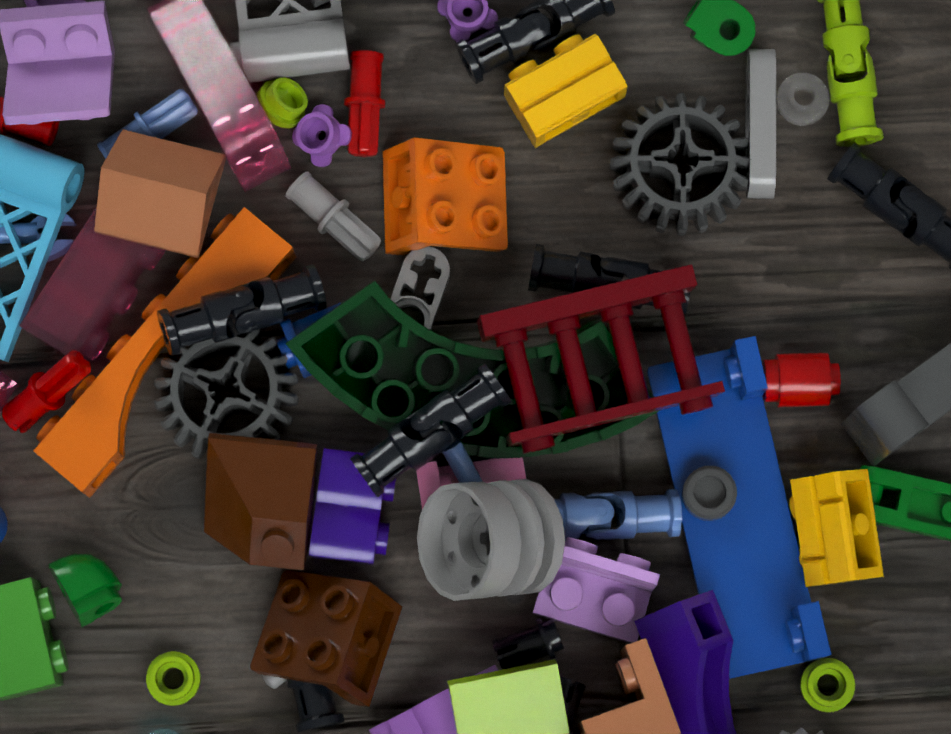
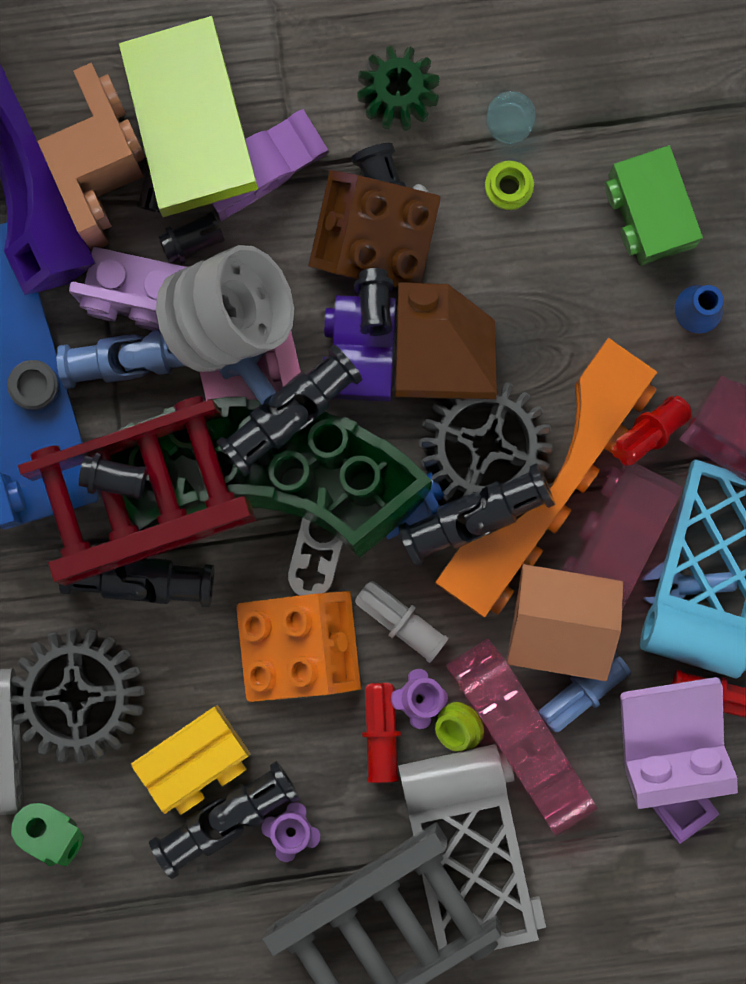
camera: 175 degrees right, 5 degrees up
green piece [49,554,122,627] -> none
none -> black pin [79,453,147,500]
none -> black pin [354,268,394,336]

